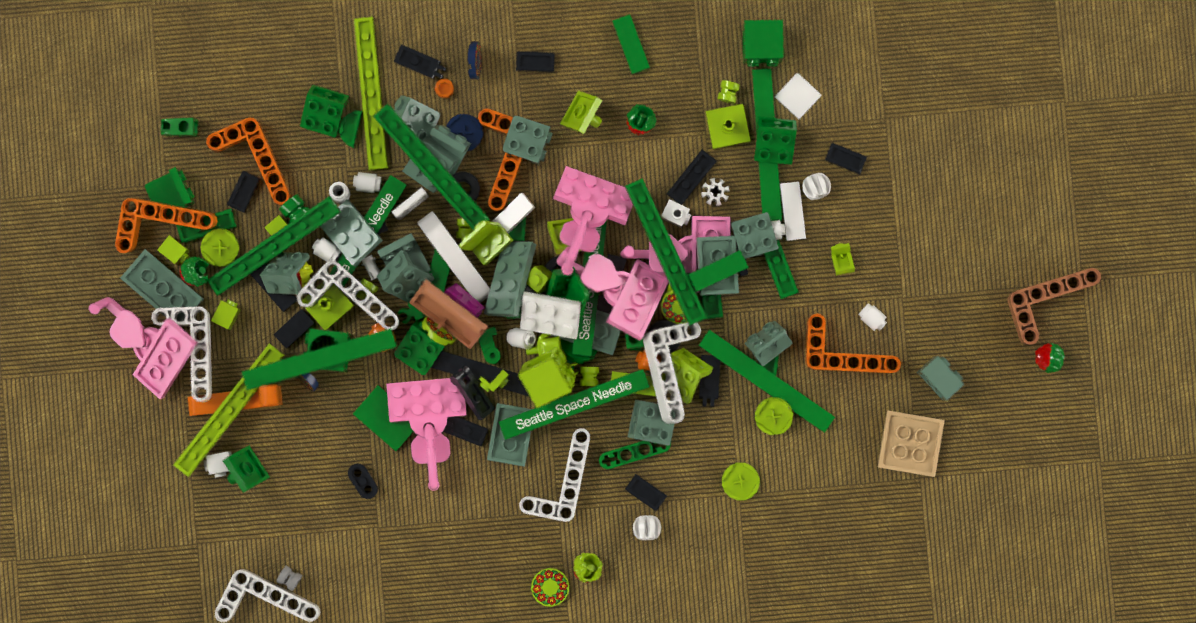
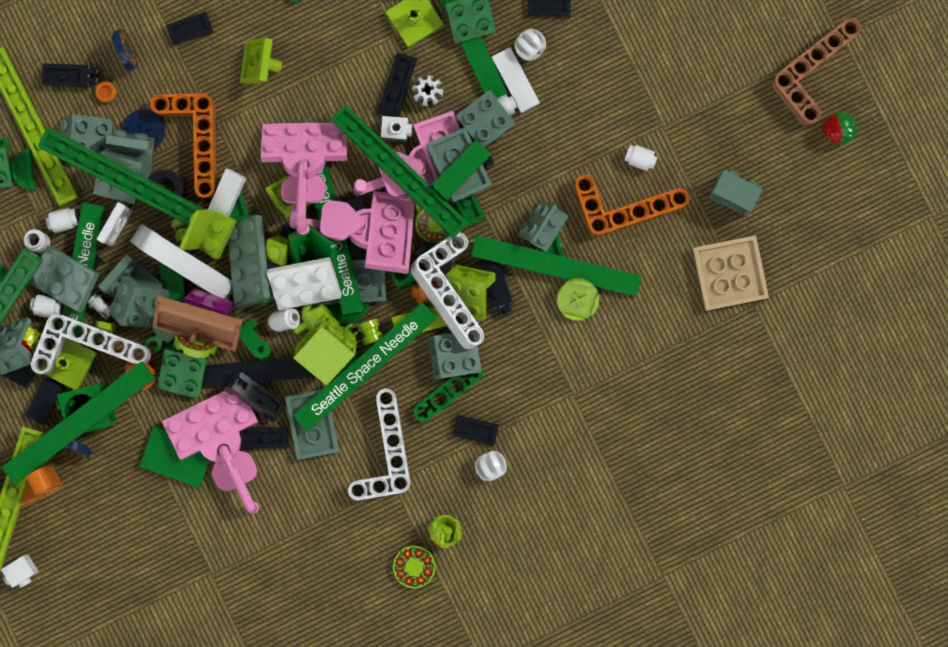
camera: 20 degrees left, 0 degrees up
green tile [222,445,270,493] -> none
black plate [348,463,378,499] -> none
lime bracket [479,370,509,392] -> none
sand green bracket [503,116,553,165] -> none
green piece [627,104,657,136] -> none
lime tile [722,463,760,500] -> none
green tile [763,239,799,299] -> none
lime bracket [831,243,855,276] -> none

